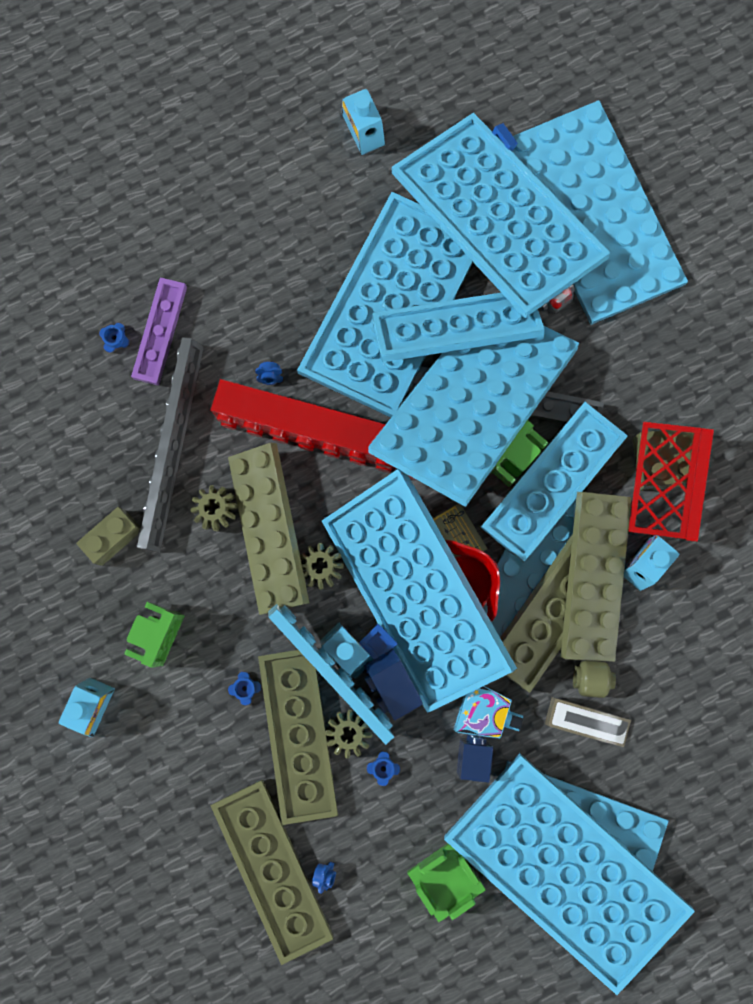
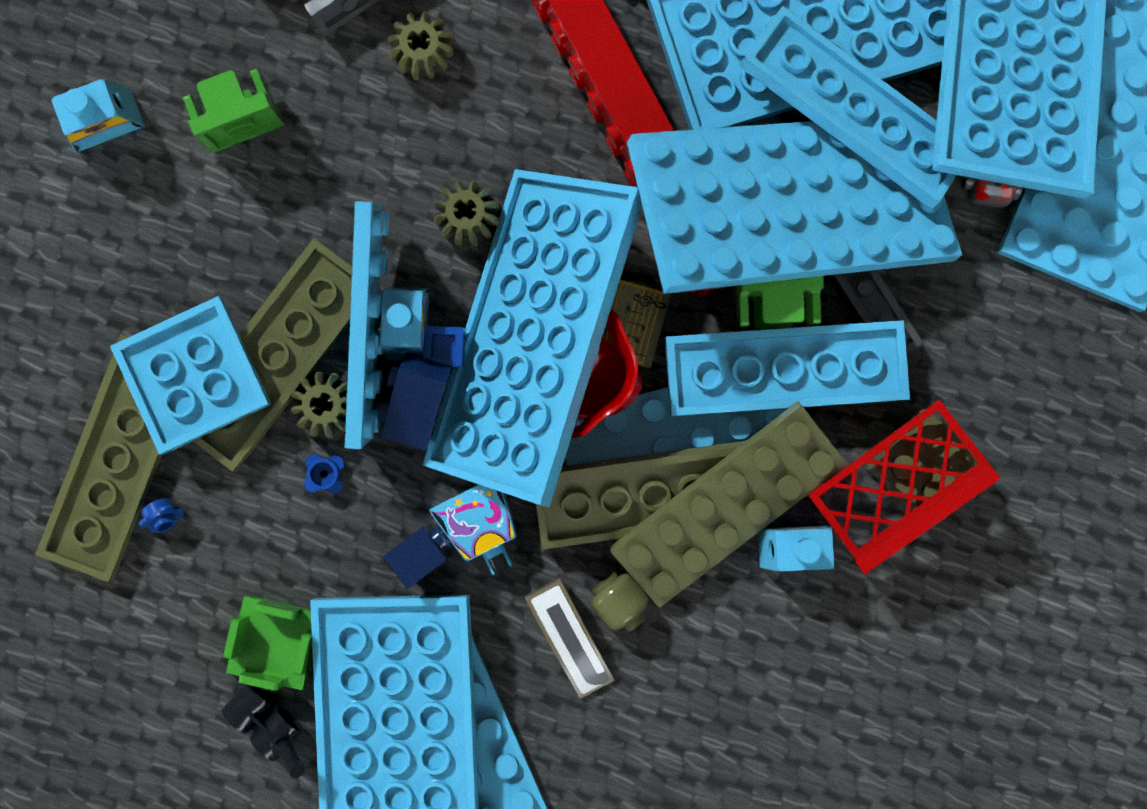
camera: 40 degrees right, 5 degrees up
olive plate [228,443,309,615] -> none
blue plate [228,672,261,705] -> none
none -> medium azure plate [110,296,272,455]
none -> black beam [221,684,305,778]

